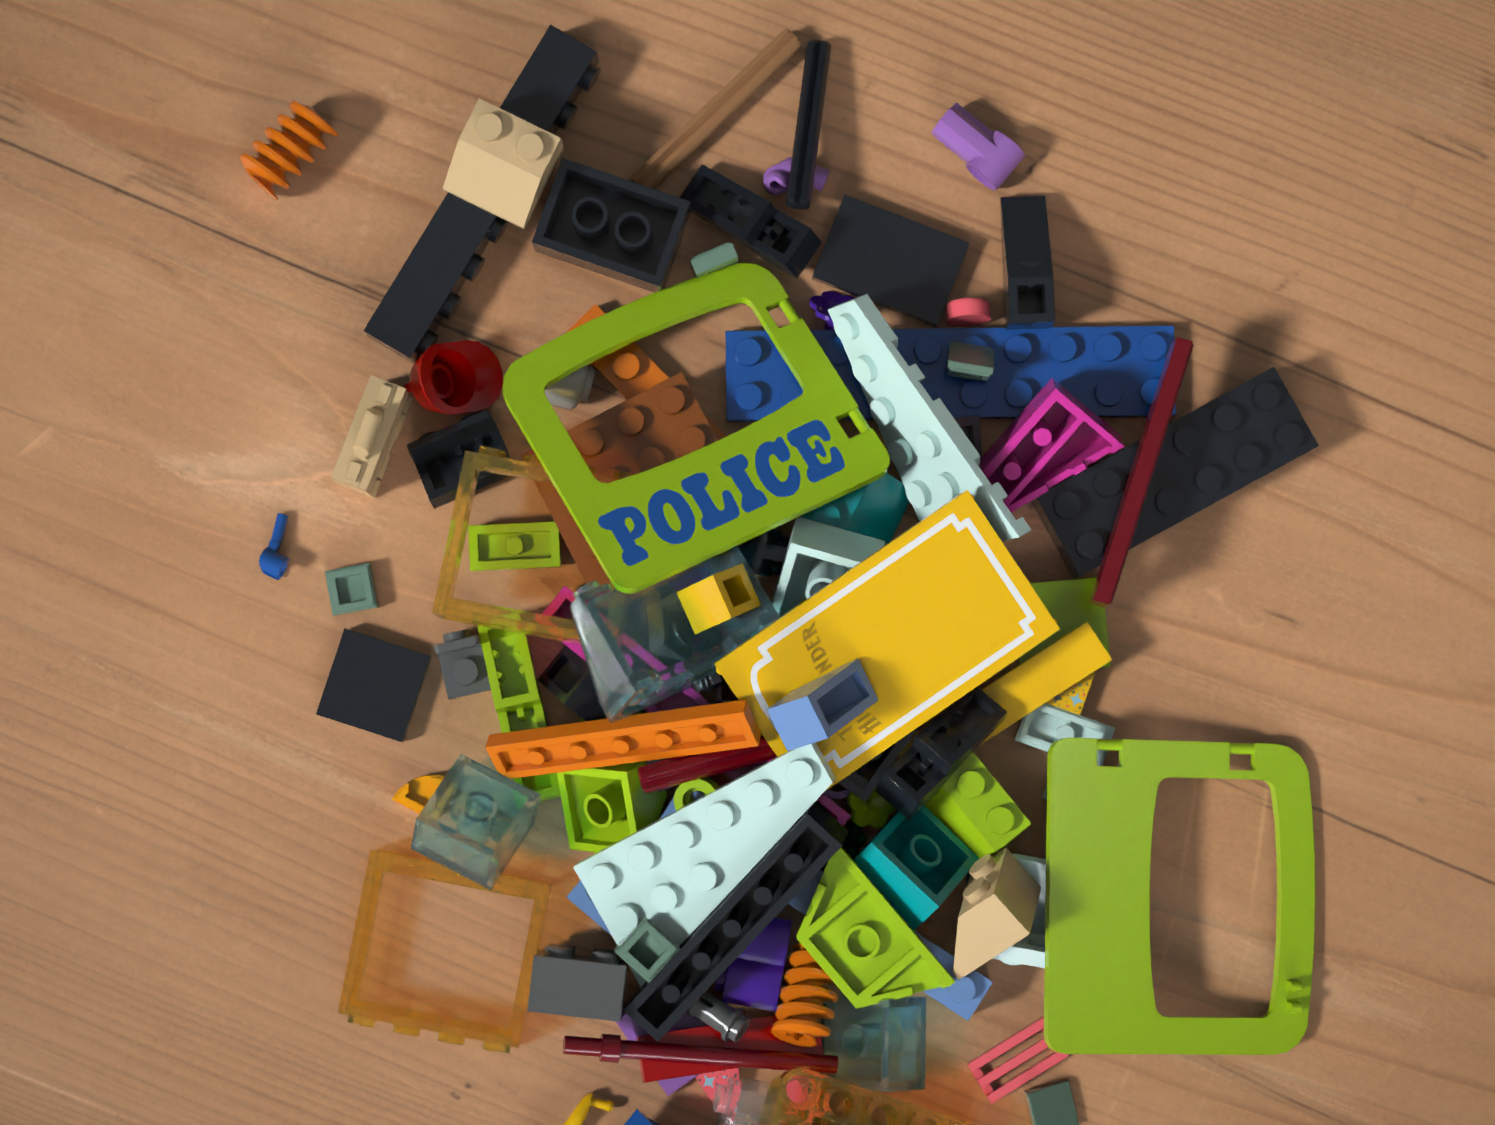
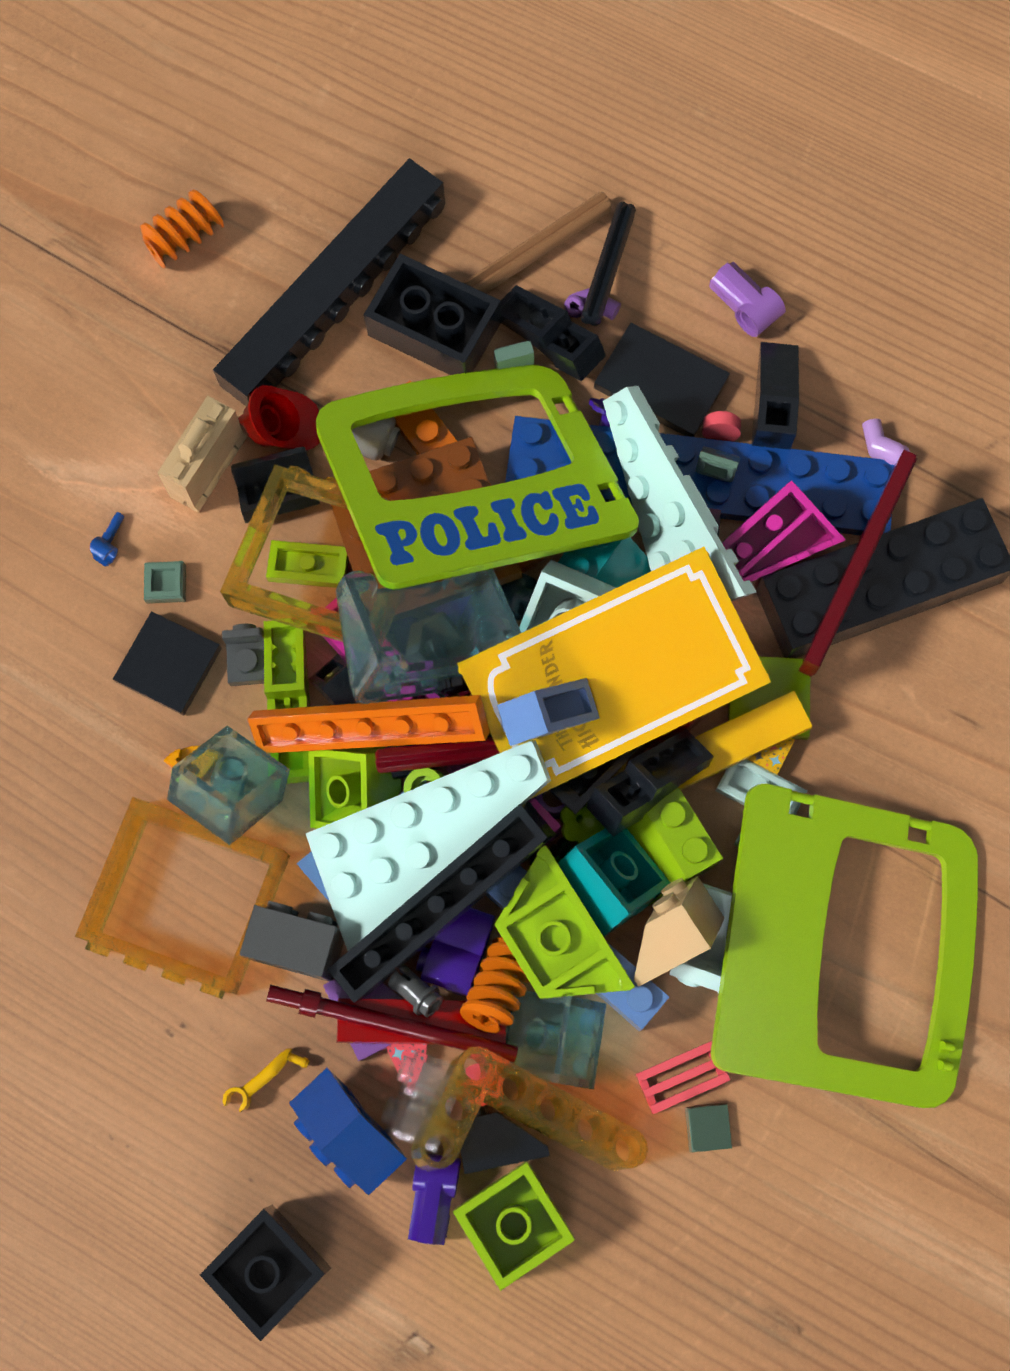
camera: 15 degrees right, 10 degrees down
tan slope [442,98,564,229] -> none
sand green slope [614,917,680,983] -> none
yellow brick [676,563,761,635] -> none
none -> lavender arm [862,418,910,465]

